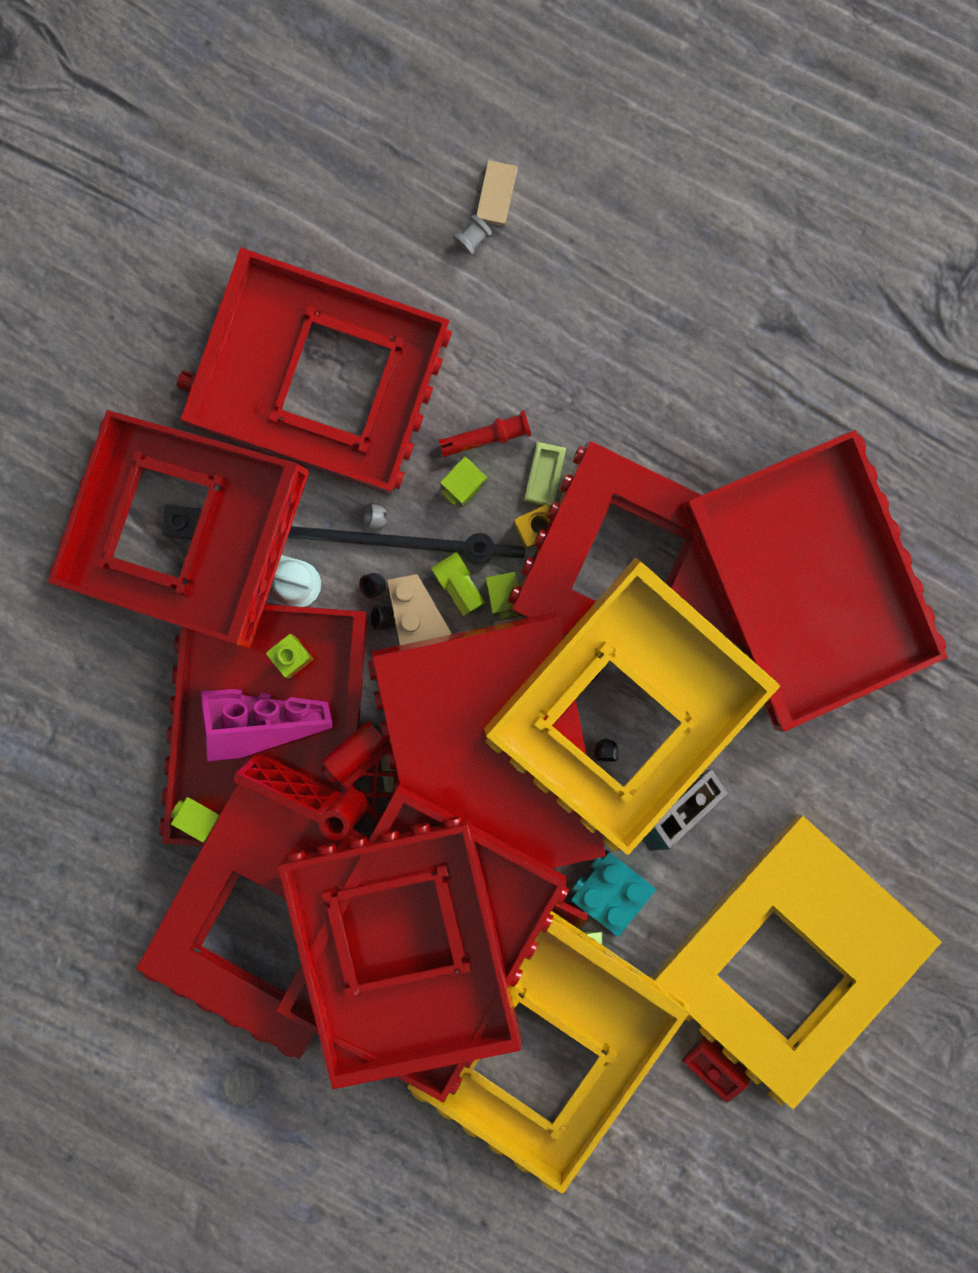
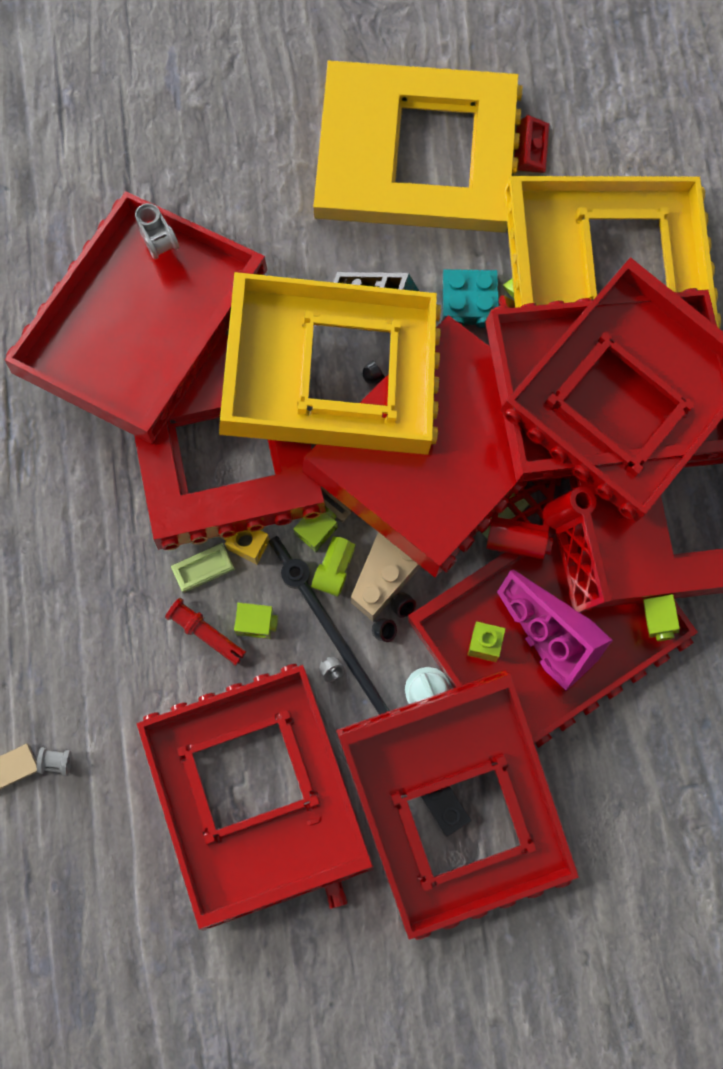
camera: 130 degrees left, 10 degrees down
none -> light grey piece [135,203,180,260]

